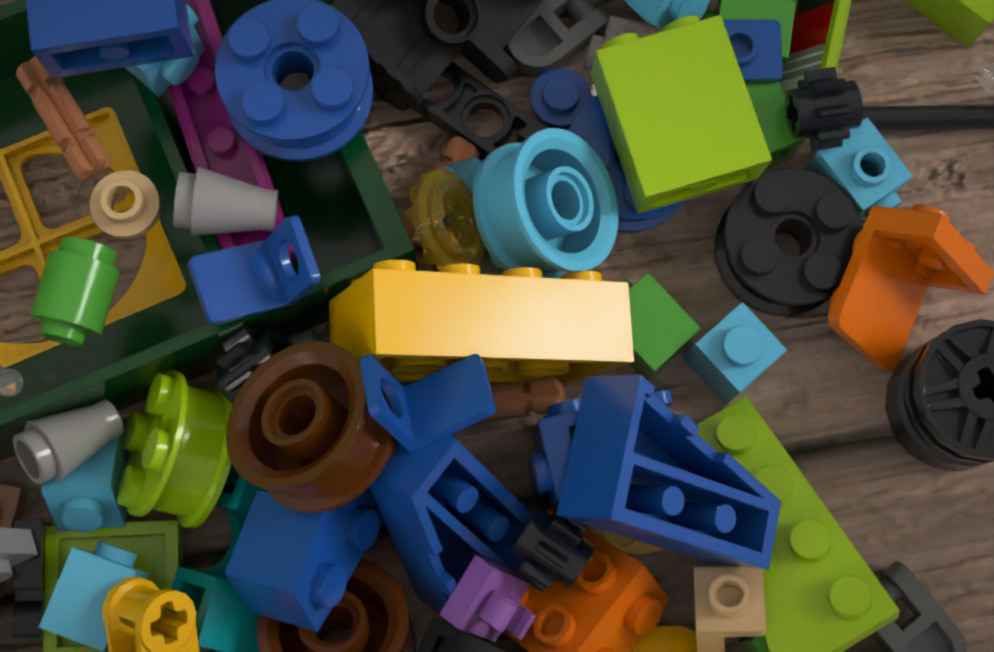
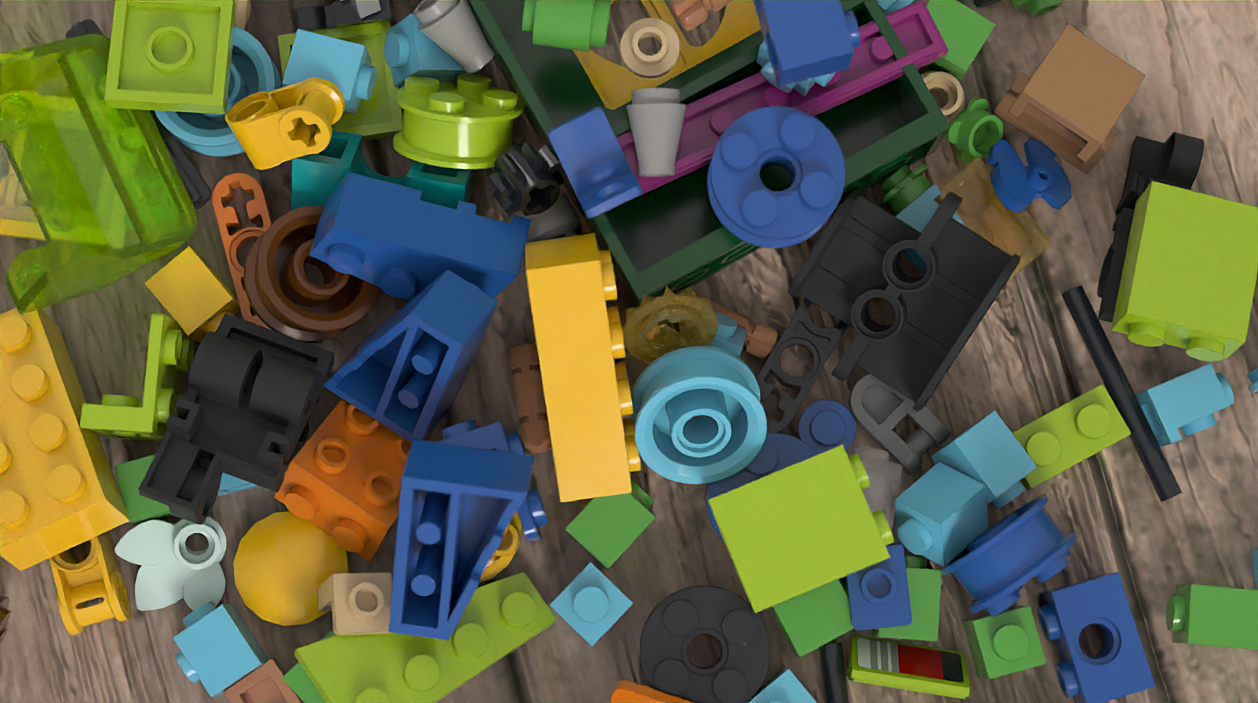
camera: 90 degrees right, 5 degrees up
reddish brown wheel [226,341,397,514] -> none
blue bracket [359,354,496,453] -> none
medium lavender tile [440,554,536,642] -> none
black gear [510,507,596,592] -> none
black gear [785,67,863,151] -> none

